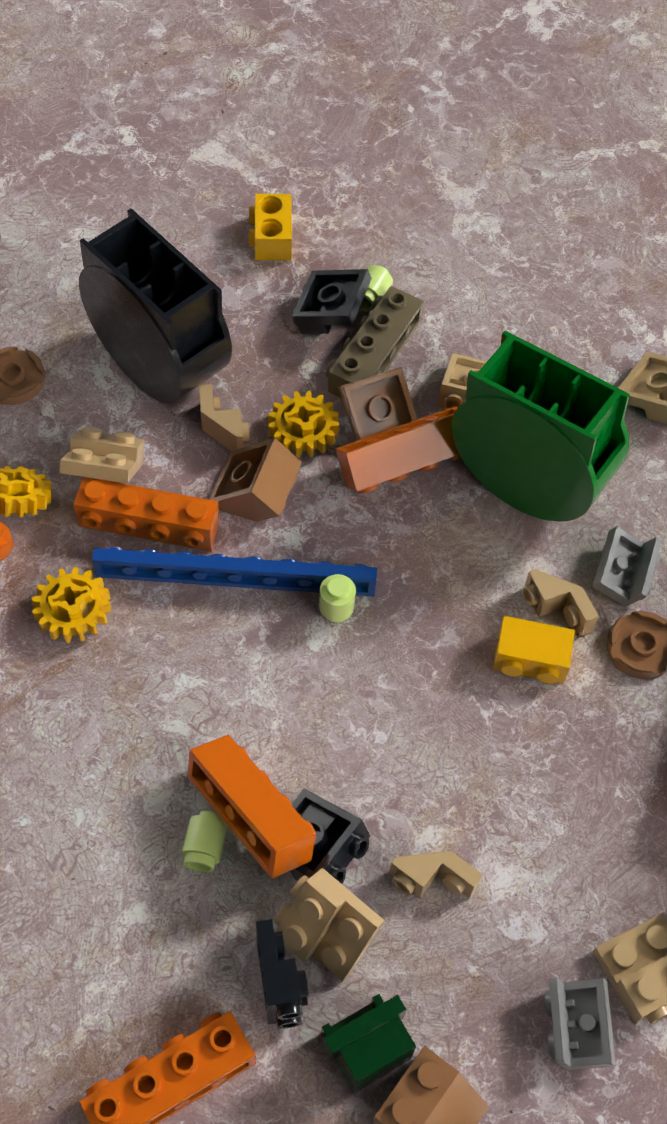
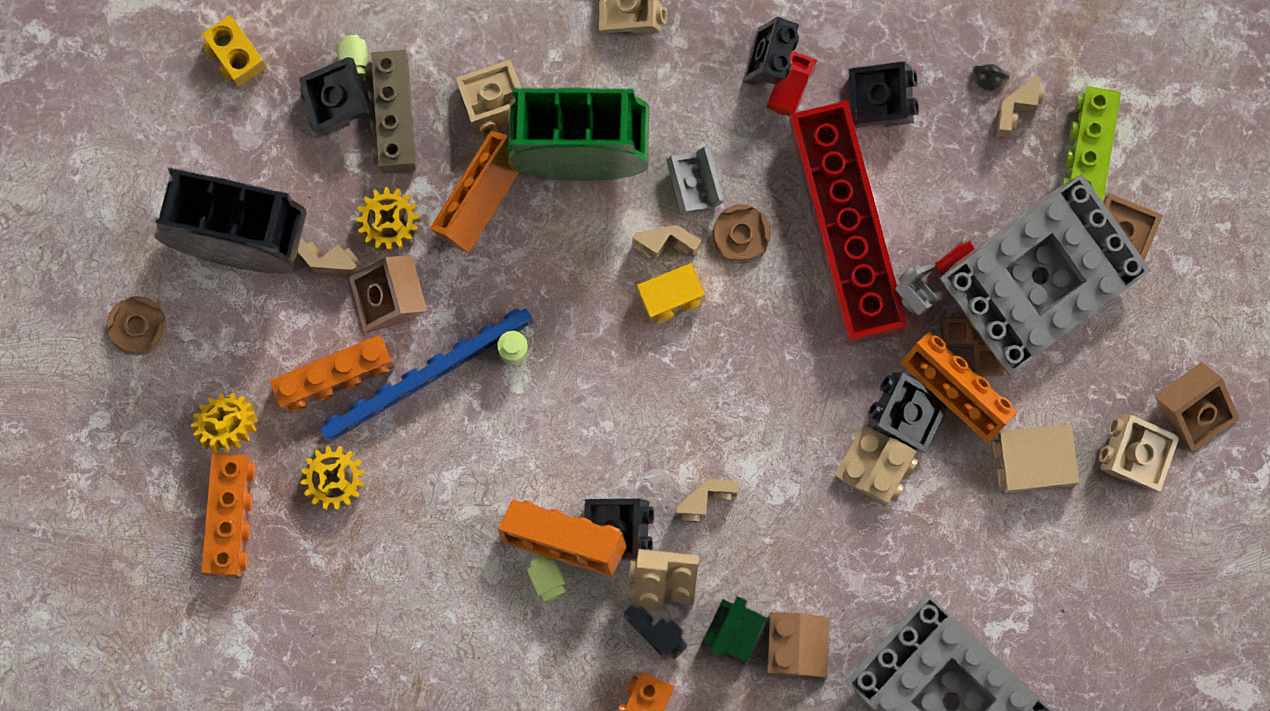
camera: 30 degrees left, 20 degrees up
tan plate [59,427,145,483] -> none
medium nougat tile [338,367,417,441] -> none
light grey bracket [545,978,616,1071] -> none

